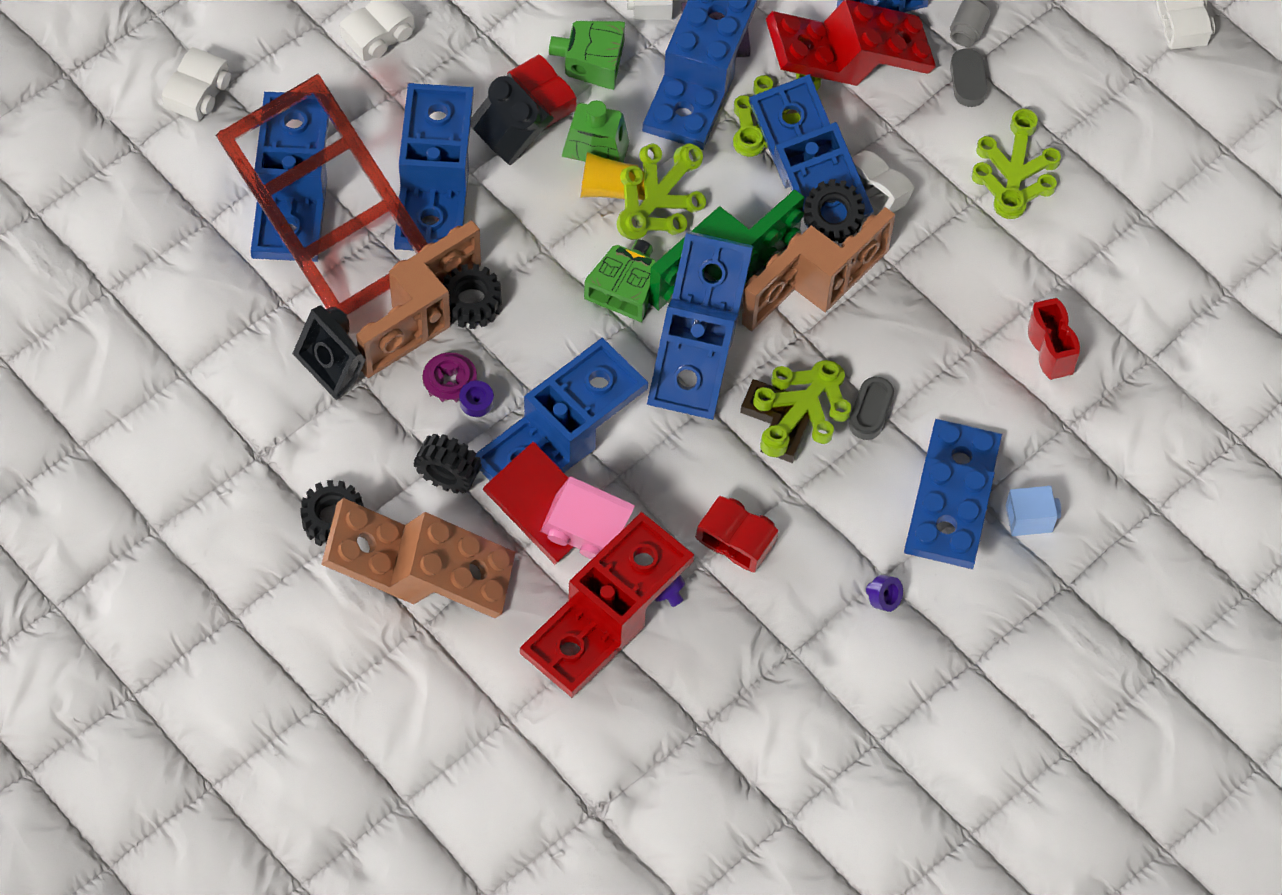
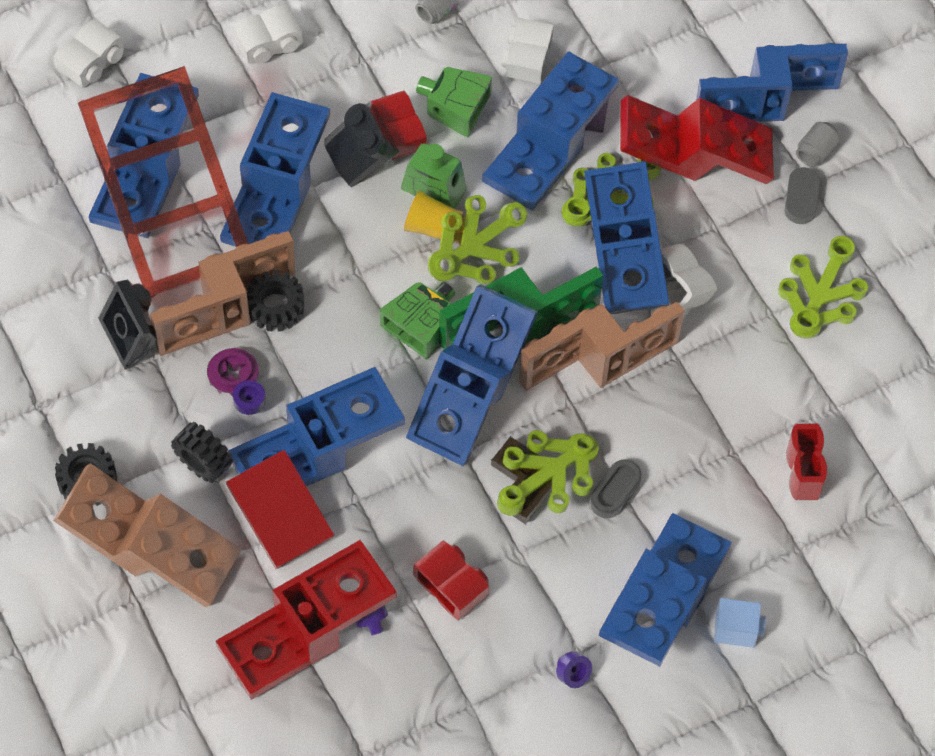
camera: 15 degrees right, 0 degrees up
bright pink slope [540,476,635,559] -> none
black tyre [803,179,865,244] -> none

